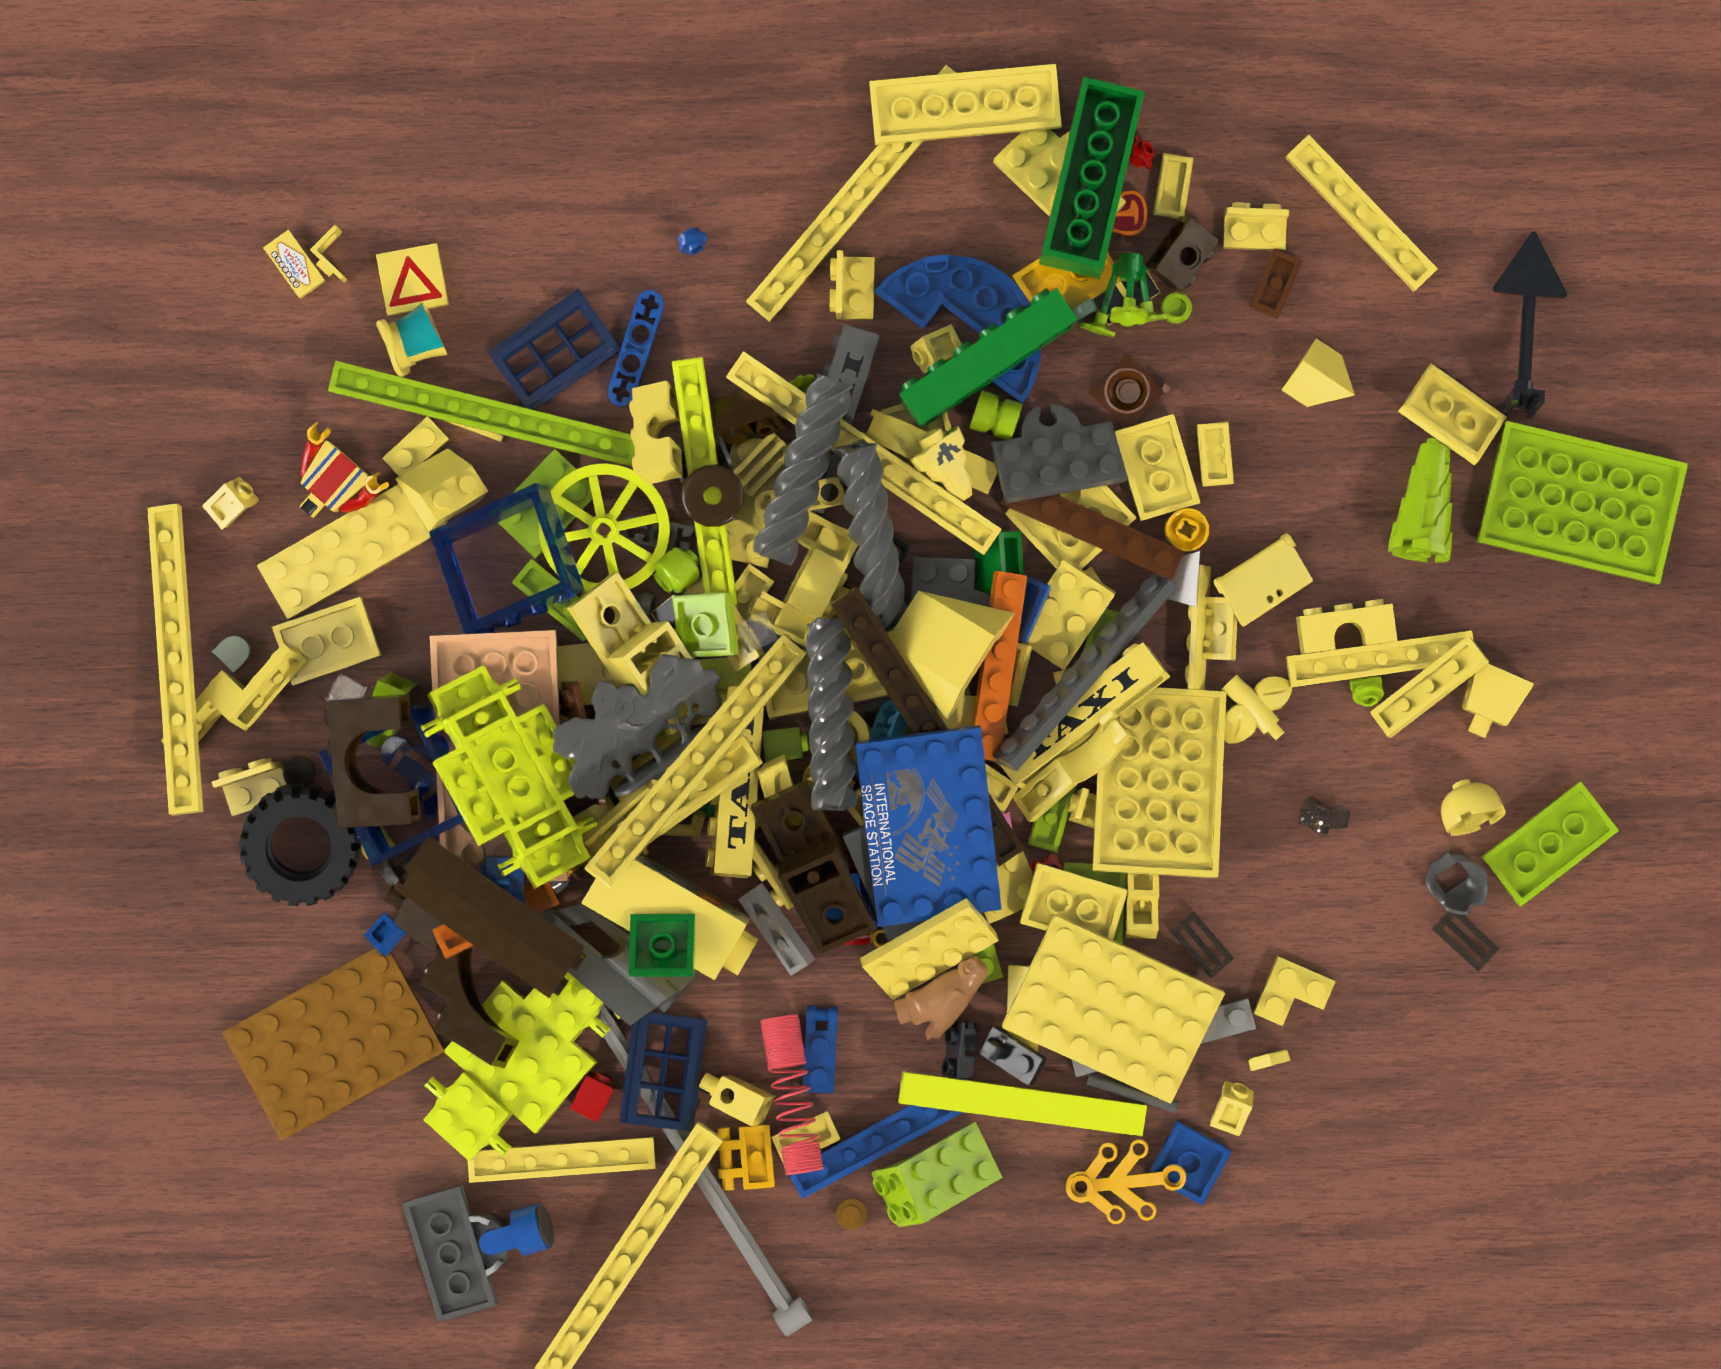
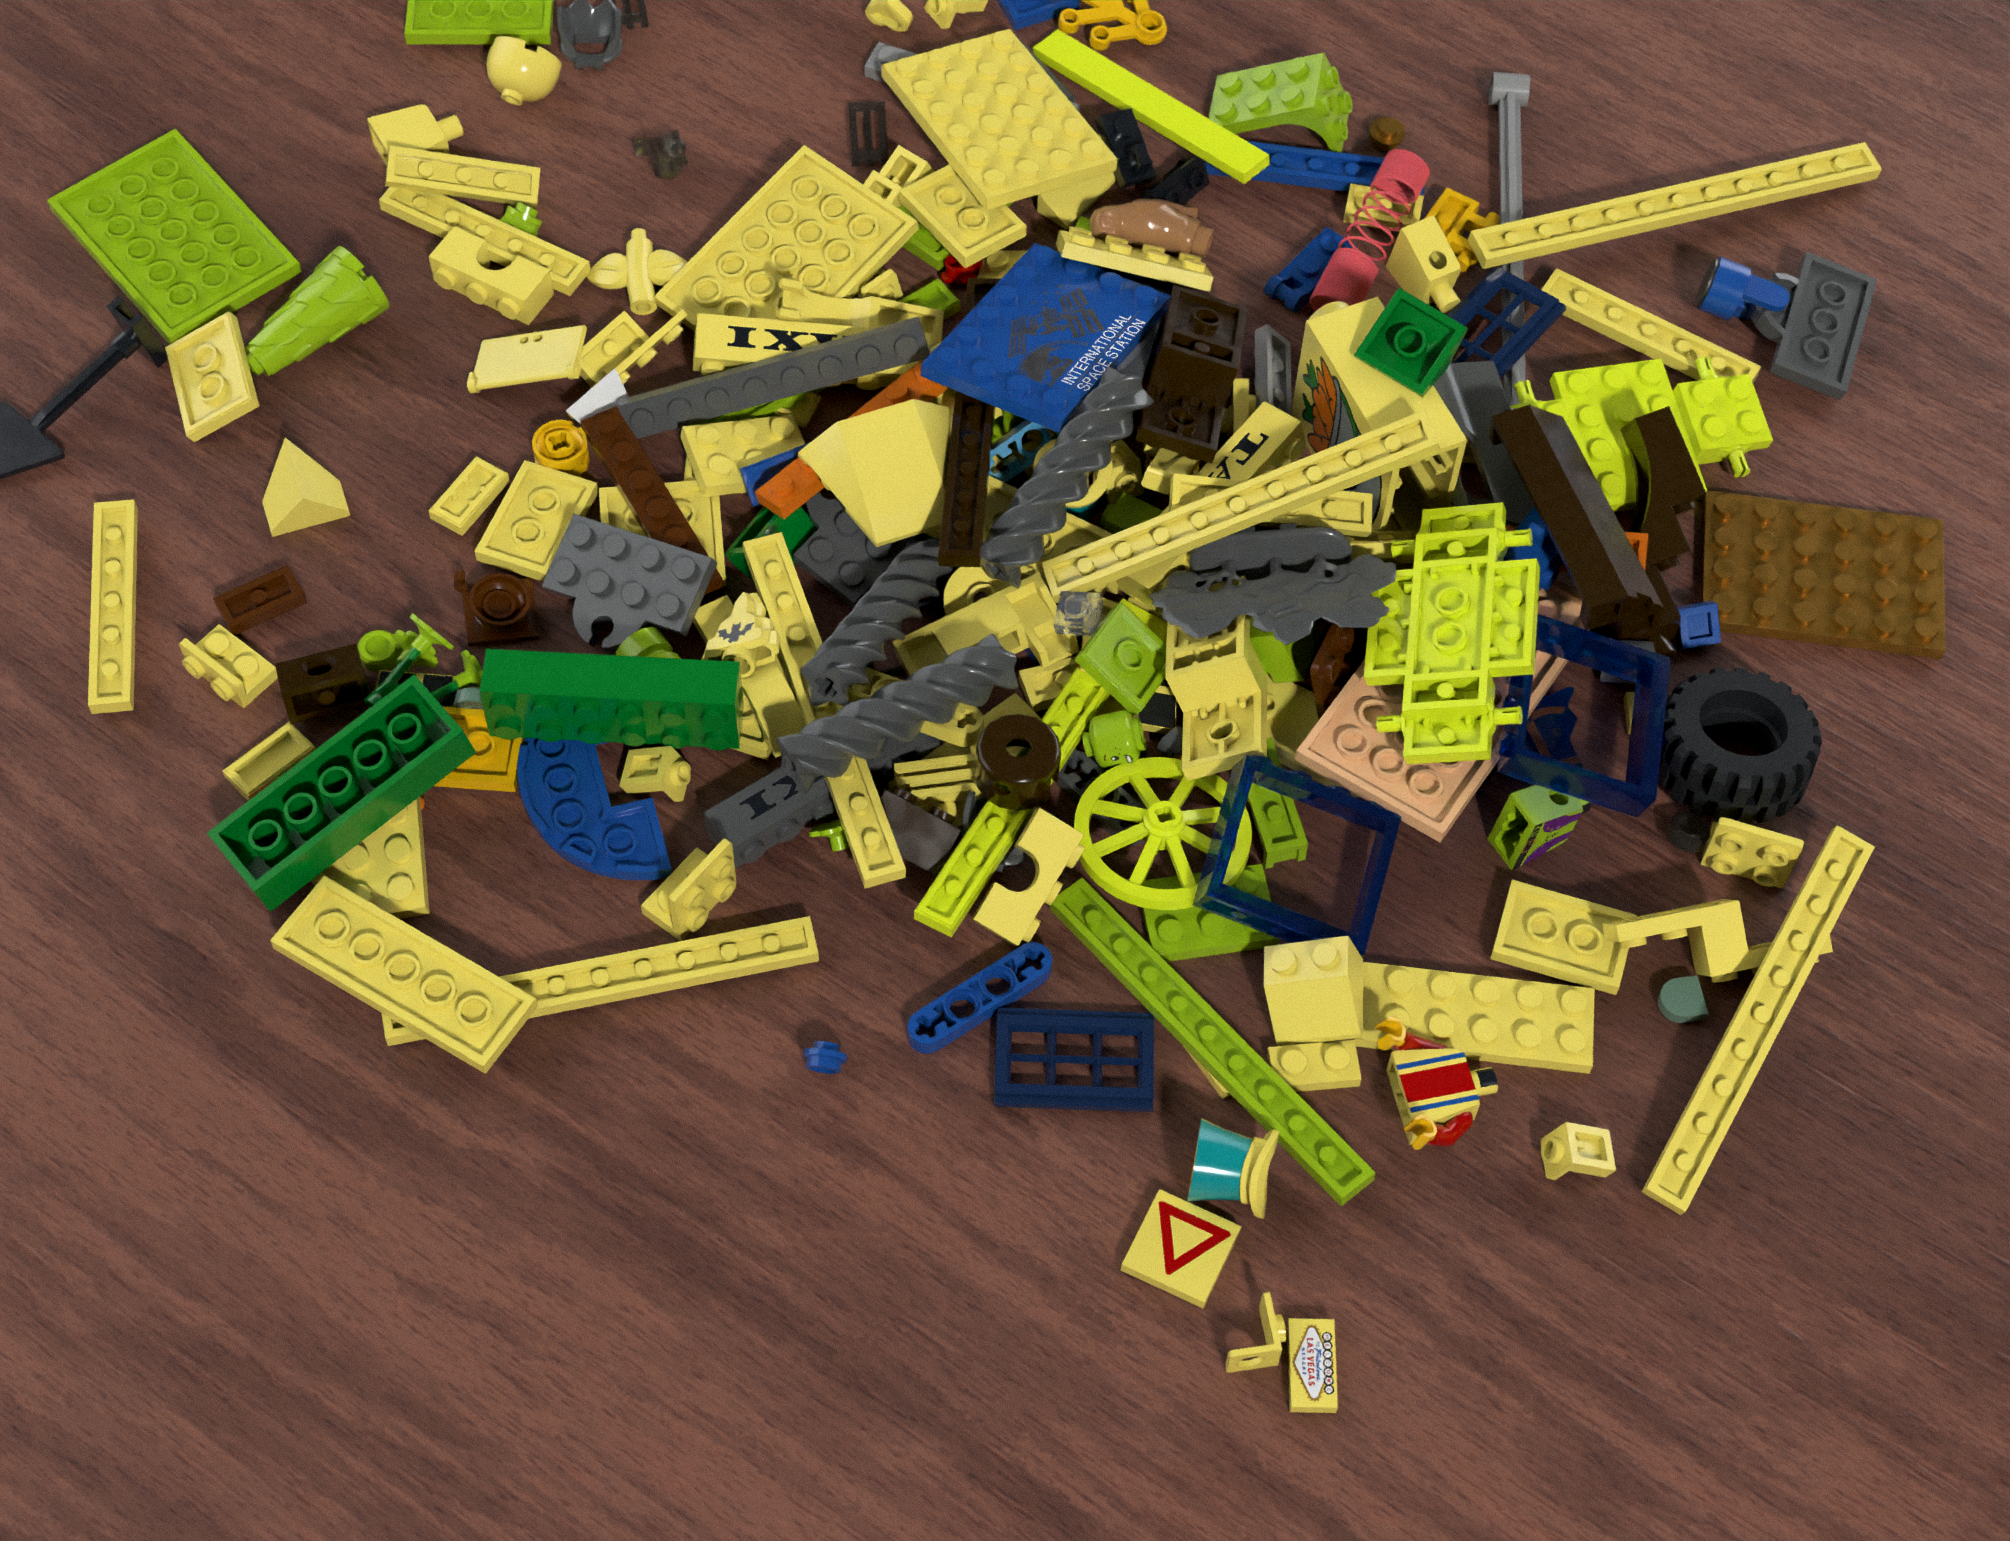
camera: 145 degrees left, 30 degrees down
dark brown arch [324,694,421,828] -> none
clear tile [325,673,369,702] -> none
red brick [570,1071,616,1123] -> none
light yellow plate [1253,956,1336,1026] -> none

